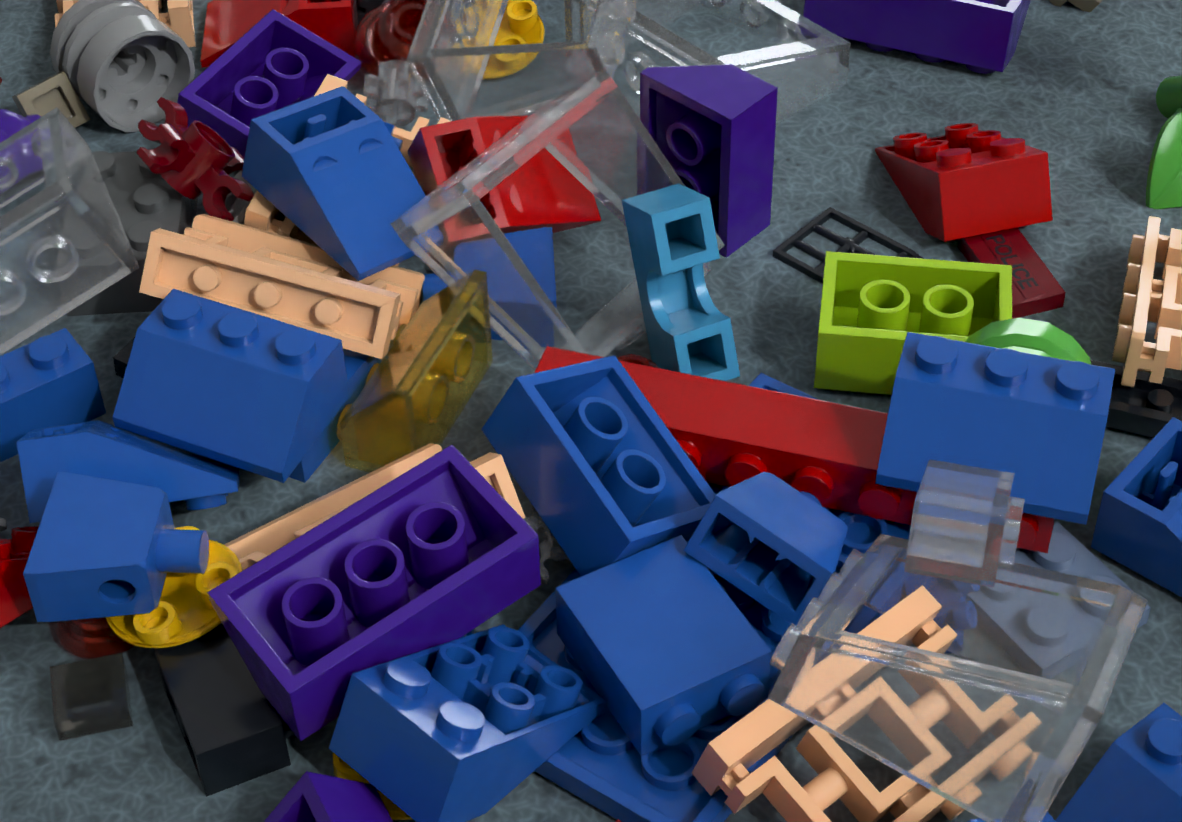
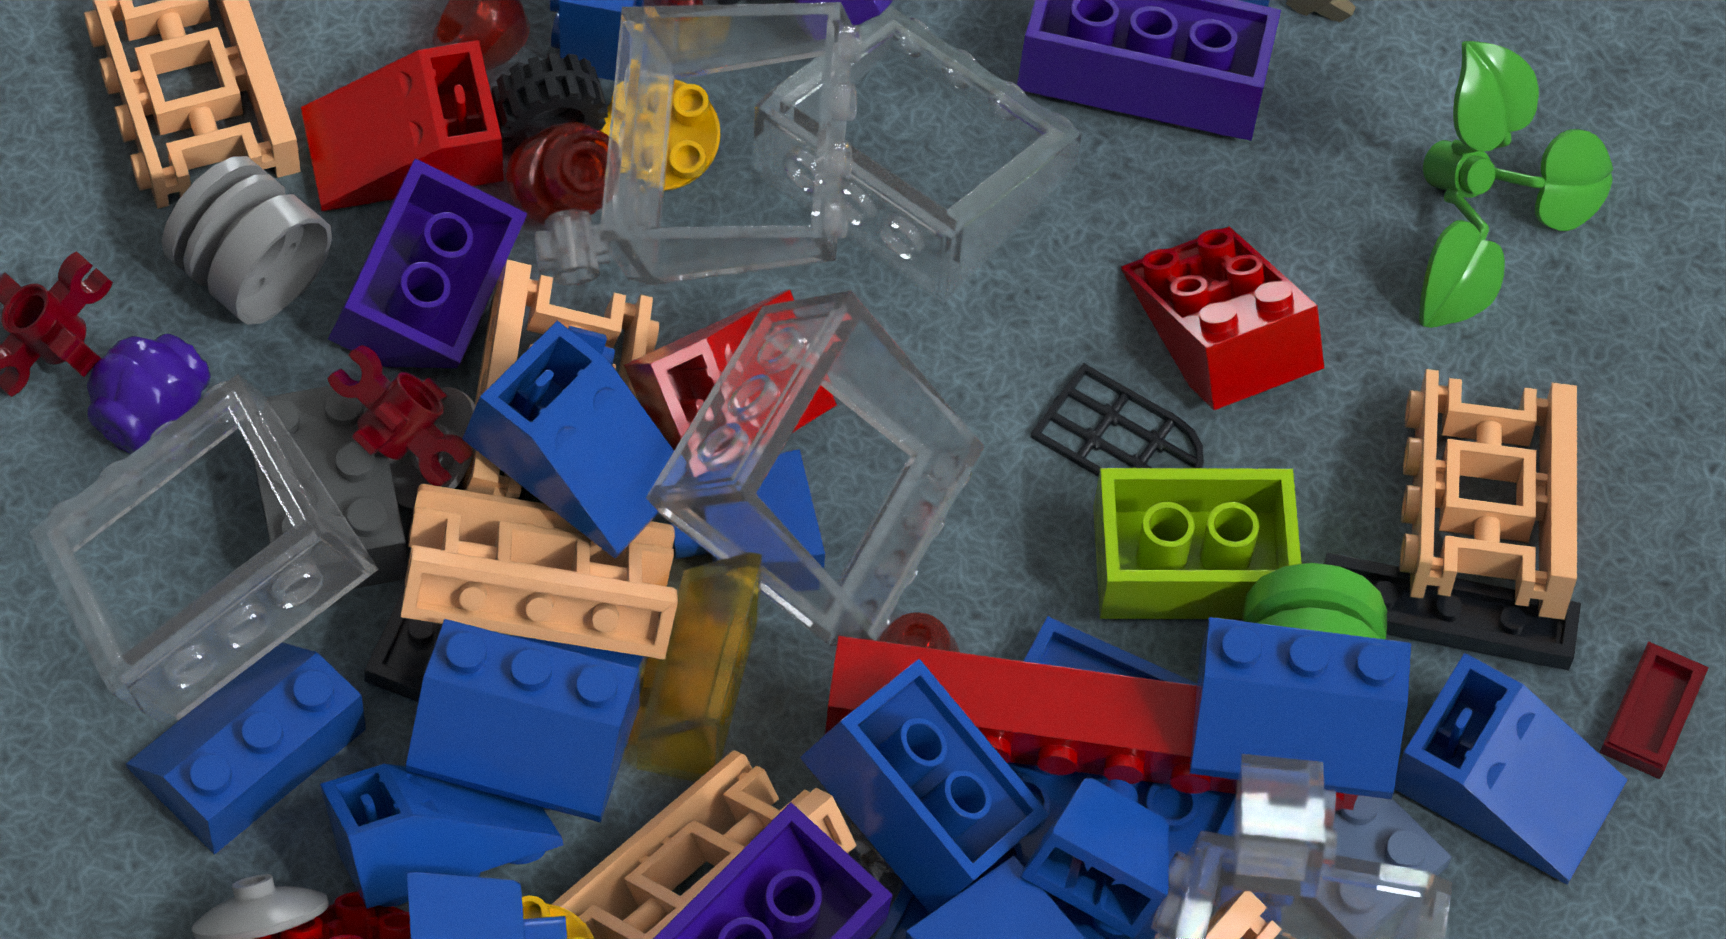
camera: 15 degrees left, 15 degrees up
dark tan tile [12,71,91,136] -> none
dark azure arch [621,183,740,381] -> none
dark purple slope [640,64,778,258] -> none
dark red tile [958,227,1066,319] -> none

